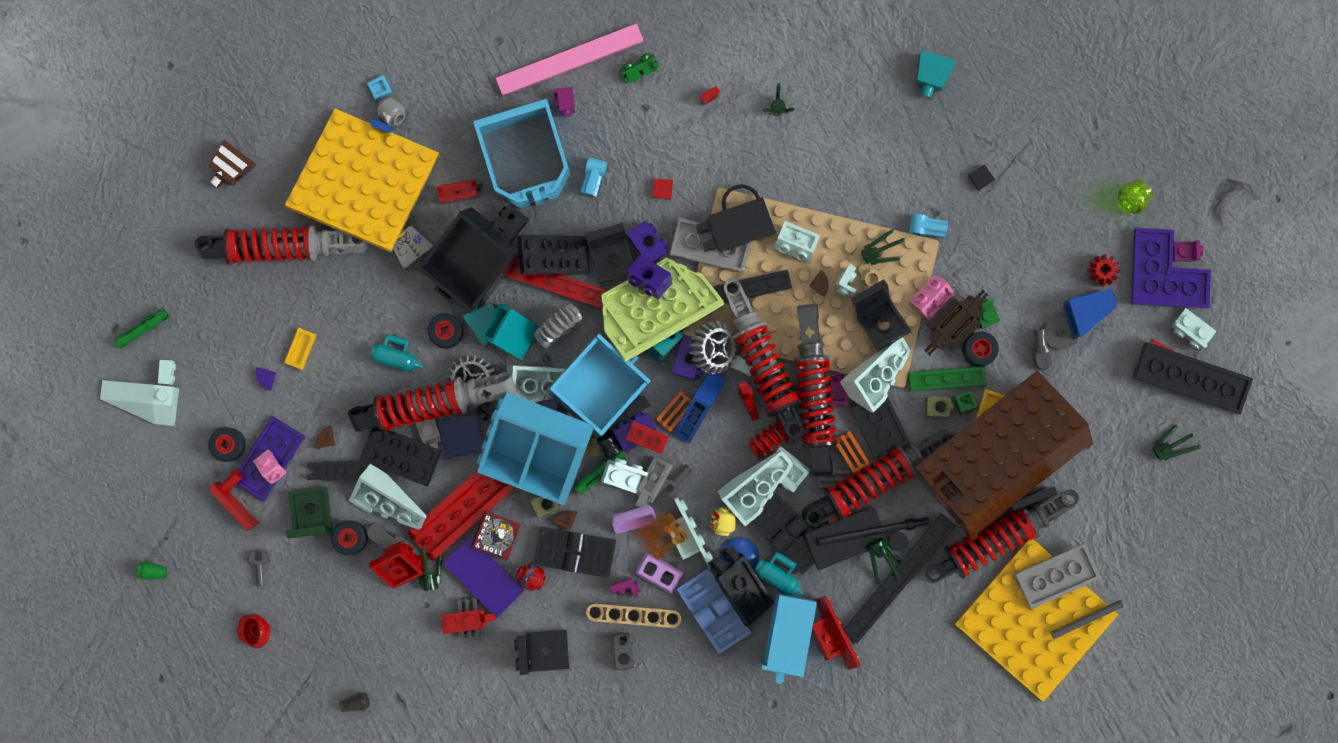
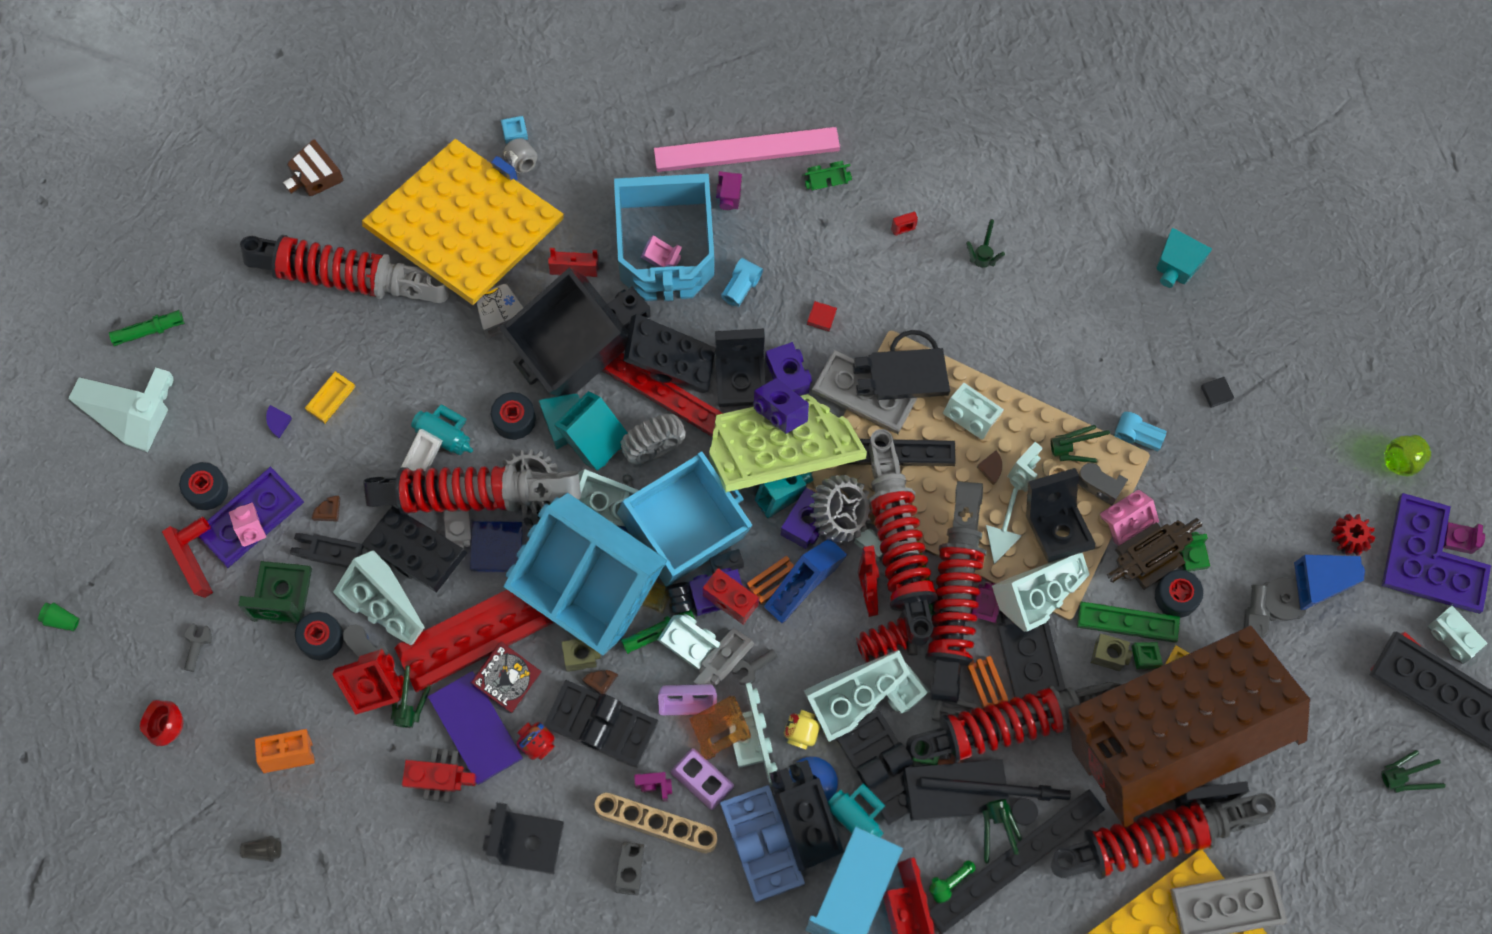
camera: 10 degrees right, 15 degrees down
none -> orange hinge [255,729,315,773]
none -> white tile [401,429,443,474]
none -> bright pink bracket [641,235,682,267]
none -> green piece [929,860,976,903]
none -> light aqua piece [986,488,1022,564]
none -> dark grey leg [1078,463,1128,506]

